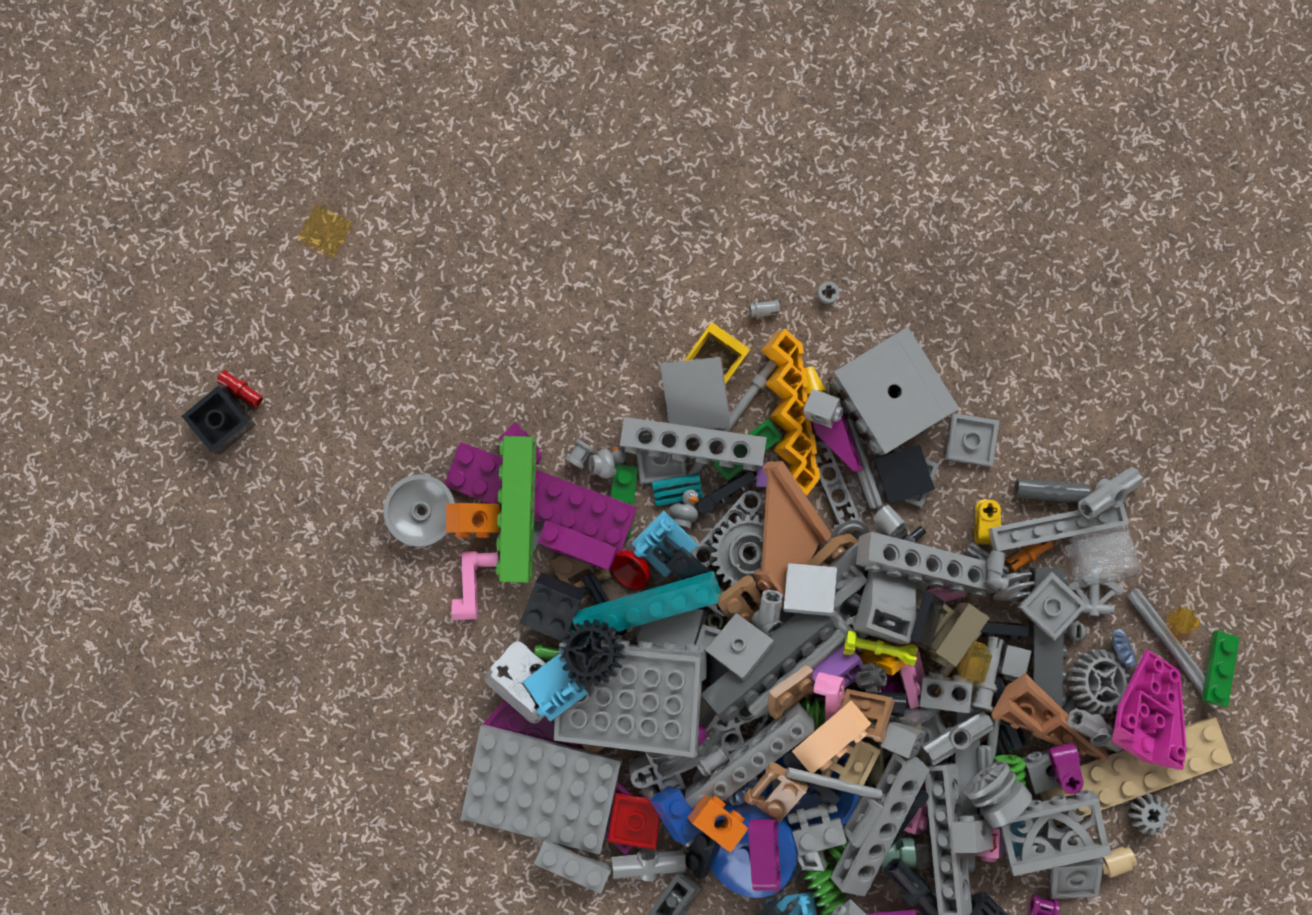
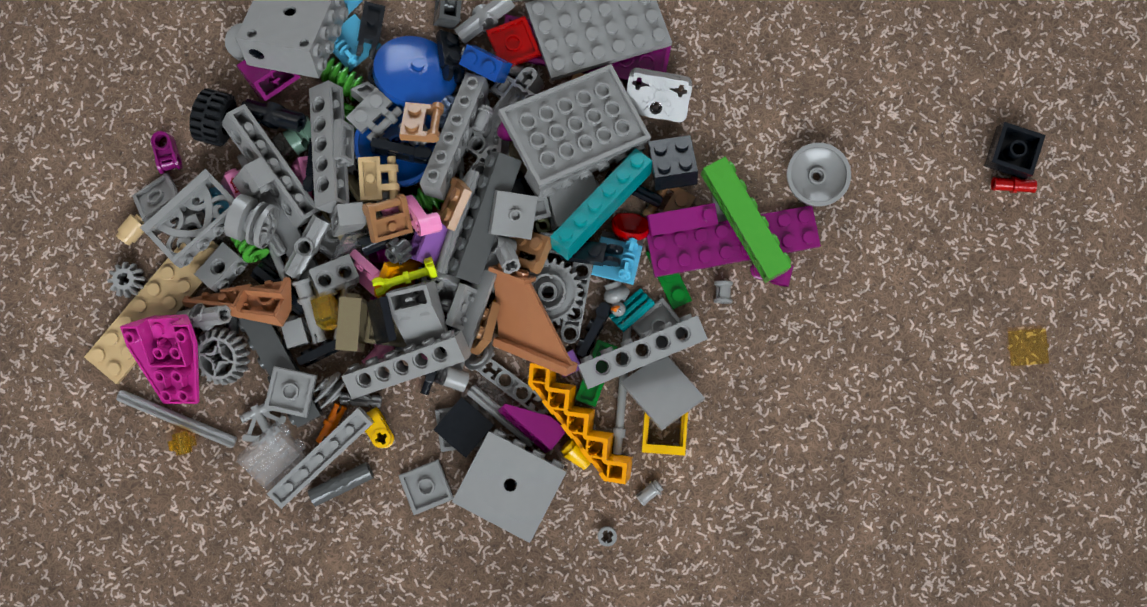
camera: 150 degrees right, 0 degrees up
orange brick [446,503,500,538] -> none
bright pink beam [452,551,499,620] -> none
medium azure hinge [523,653,588,722] -> none
bright green pin [534,643,559,660] -> none
black gear [559,619,626,687] -> none
light grey animal [588,447,626,479] -> none
orange brick [687,794,749,853] -> none
magenta beam [749,819,781,892] -> none
tile [783,563,837,616] -> none
light grey piece [786,767,882,800] -> none
light nougat brick [792,701,871,773] -> none
light grey brick [803,389,843,428] -> none
light grey arm [985,551,1009,592] -> none
magenta piece [1048,743,1084,794] -> none
light grey hinge [1066,622,1086,641] -> none
light grey piece [1078,467,1143,519] -> none
sand blue gear [1112,629,1136,667] -> none
green plate [1201,631,1240,707] -> none

